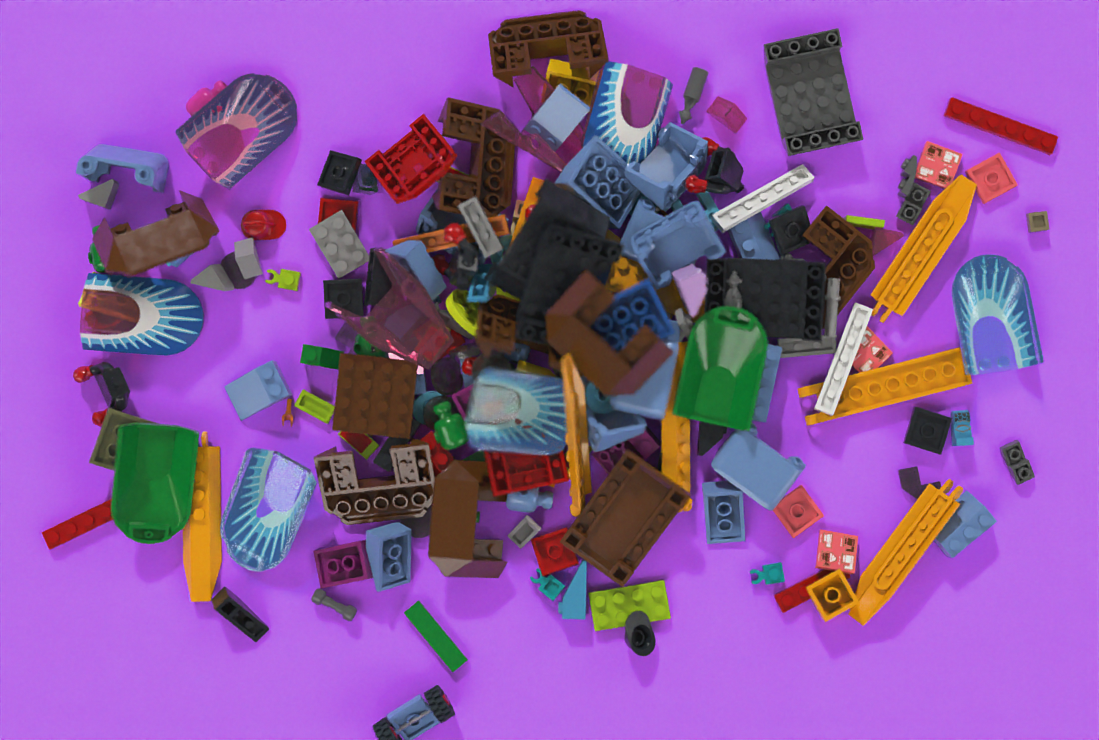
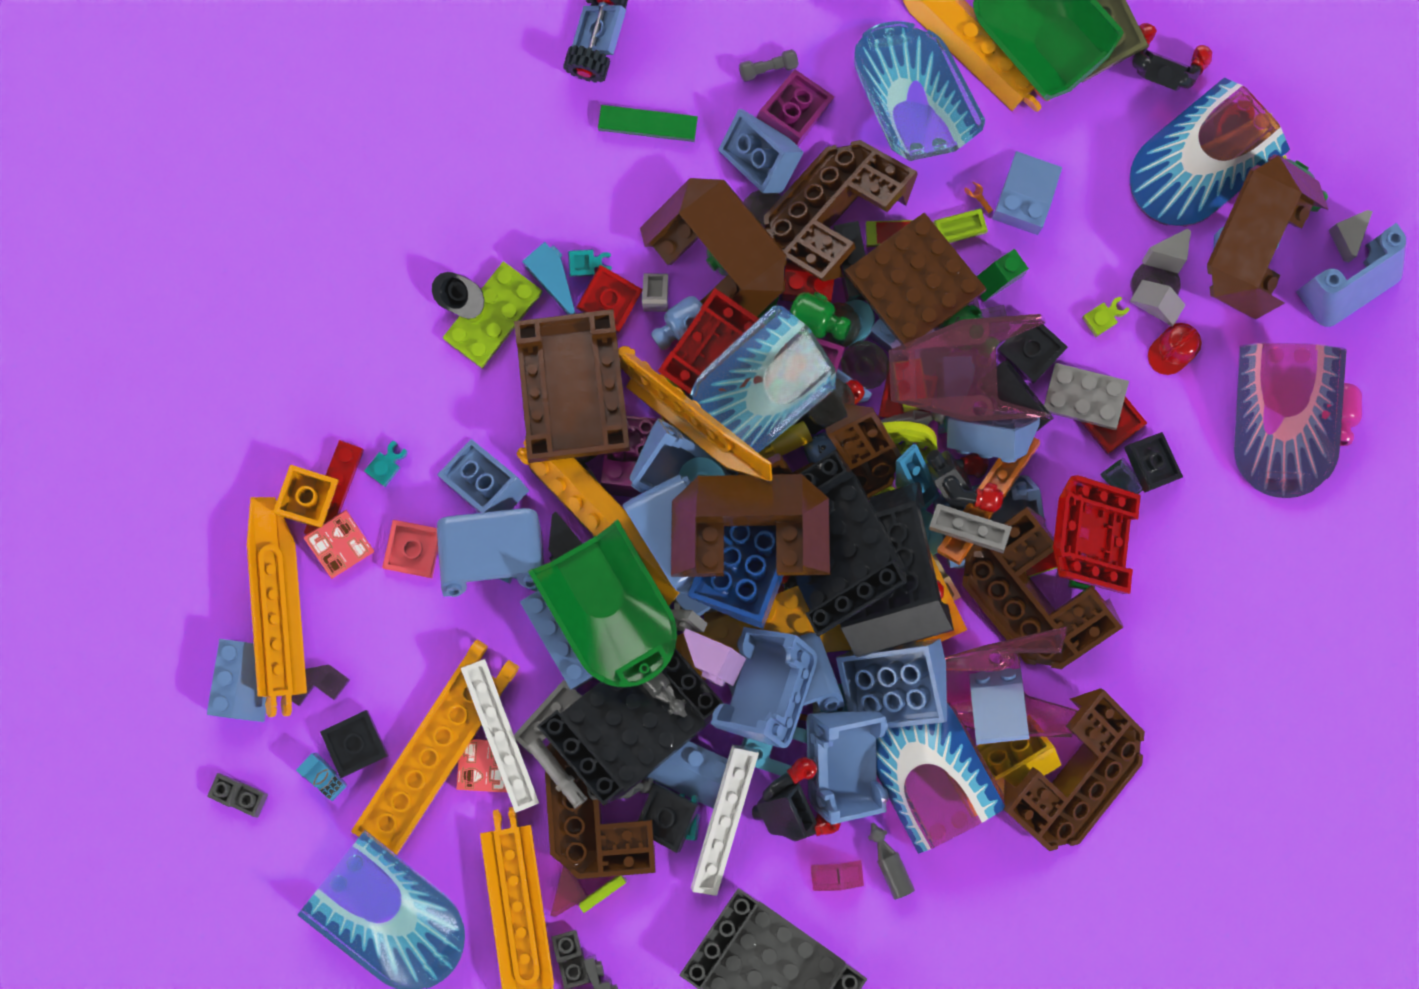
camera: 140 degrees right, 5 degrees down
clear smoke tile [448,342,481,360] -> none

